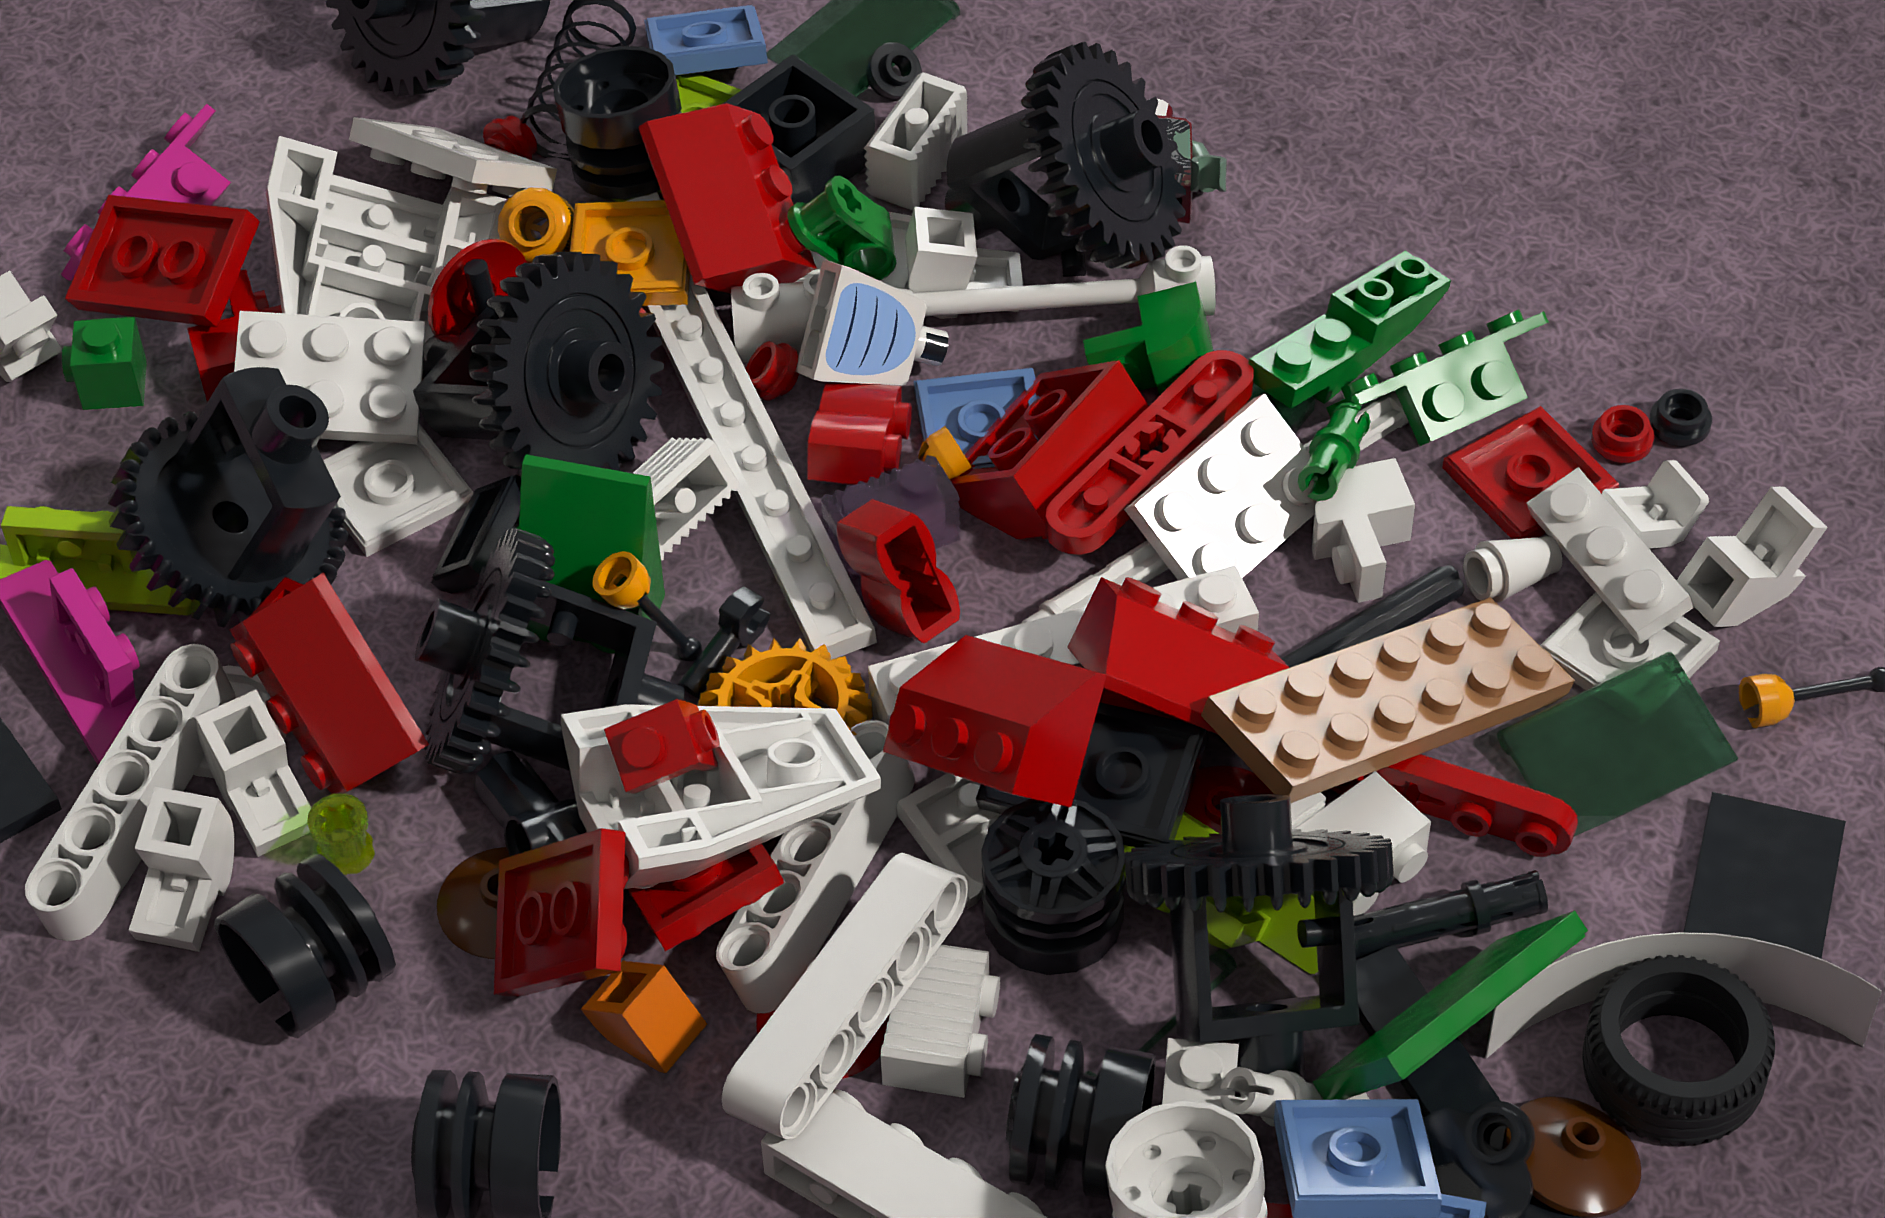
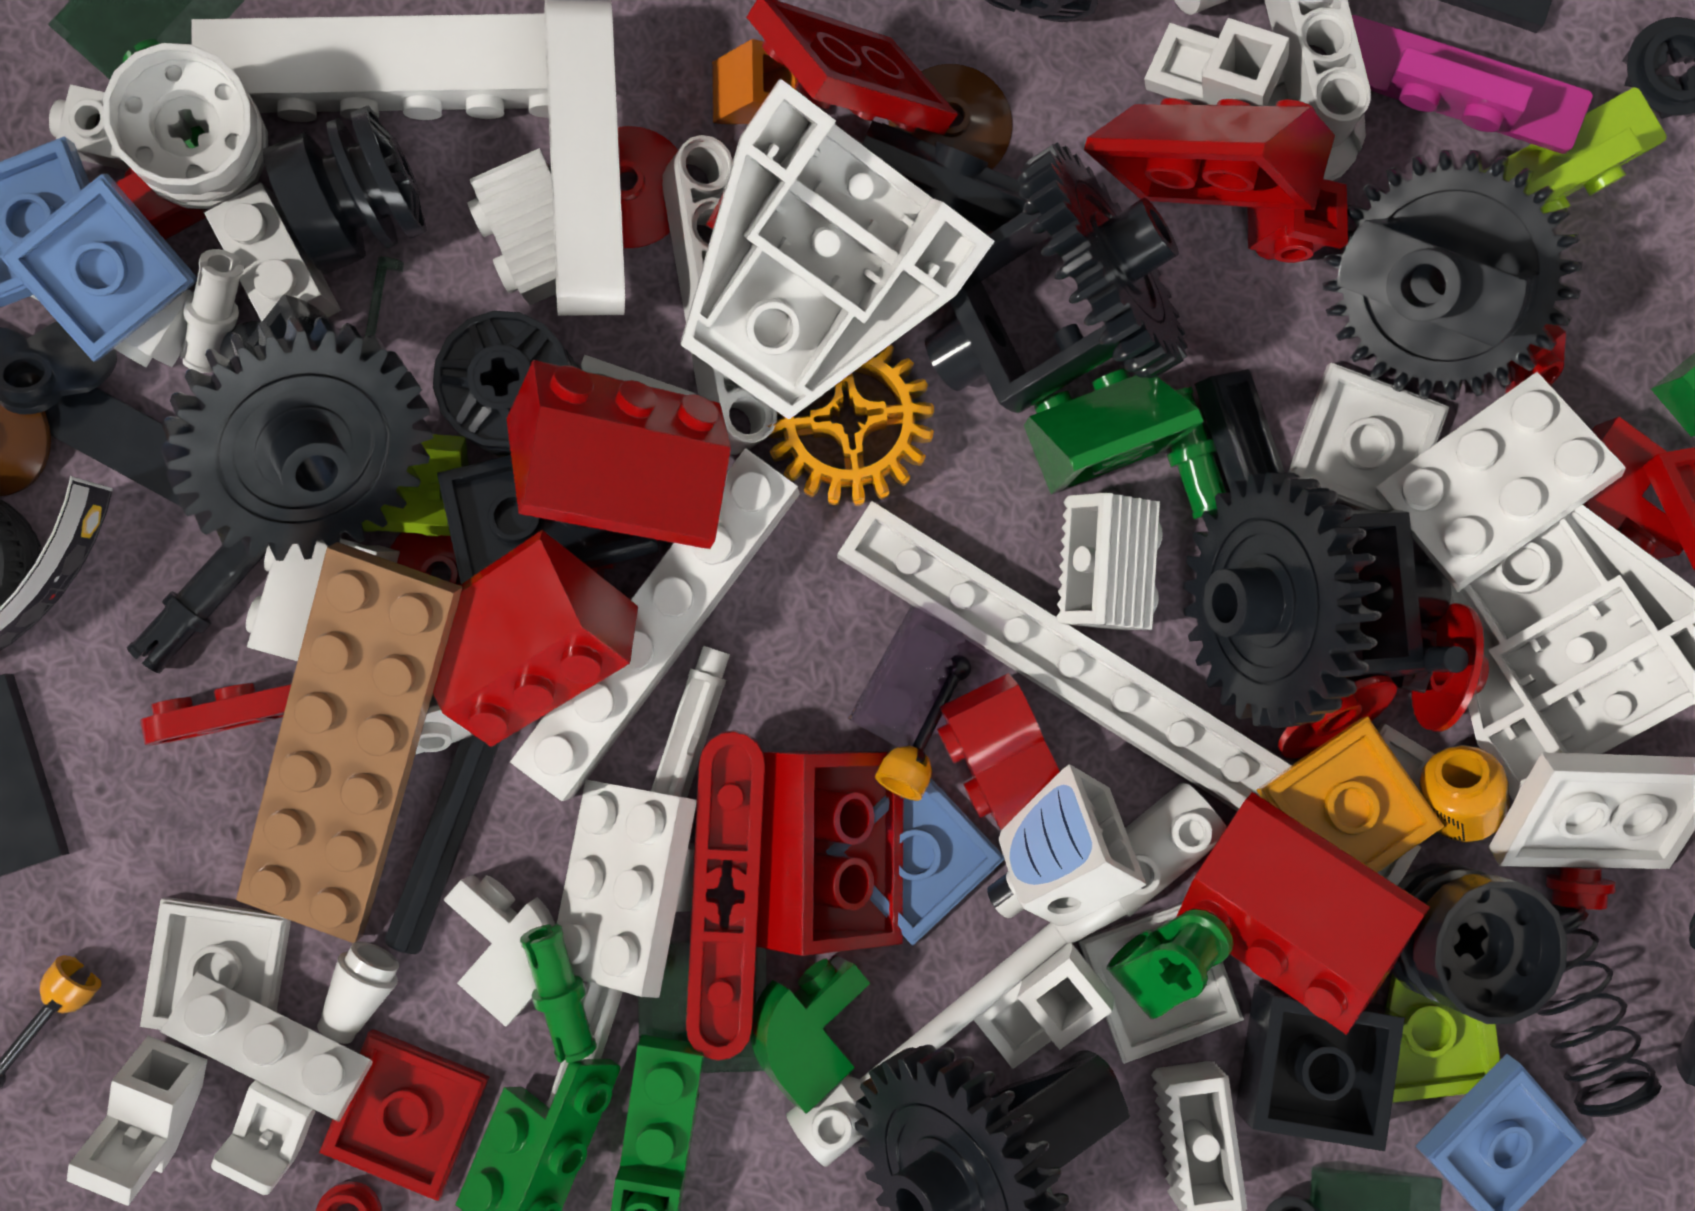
camera: 145 degrees right, 35 degrees up
clear neon green bush [307,793,375,875] -> none
light orange hinge [593,551,702,661] -> none
red bracket [604,699,720,794] -> none
black bar [678,586,771,699] -> none
red plate [746,341,799,401] -> none
red brick [837,499,960,644] -> none
green tile [1312,910,1588,1100] -> none
clear green piece [1497,651,1738,837] -> none

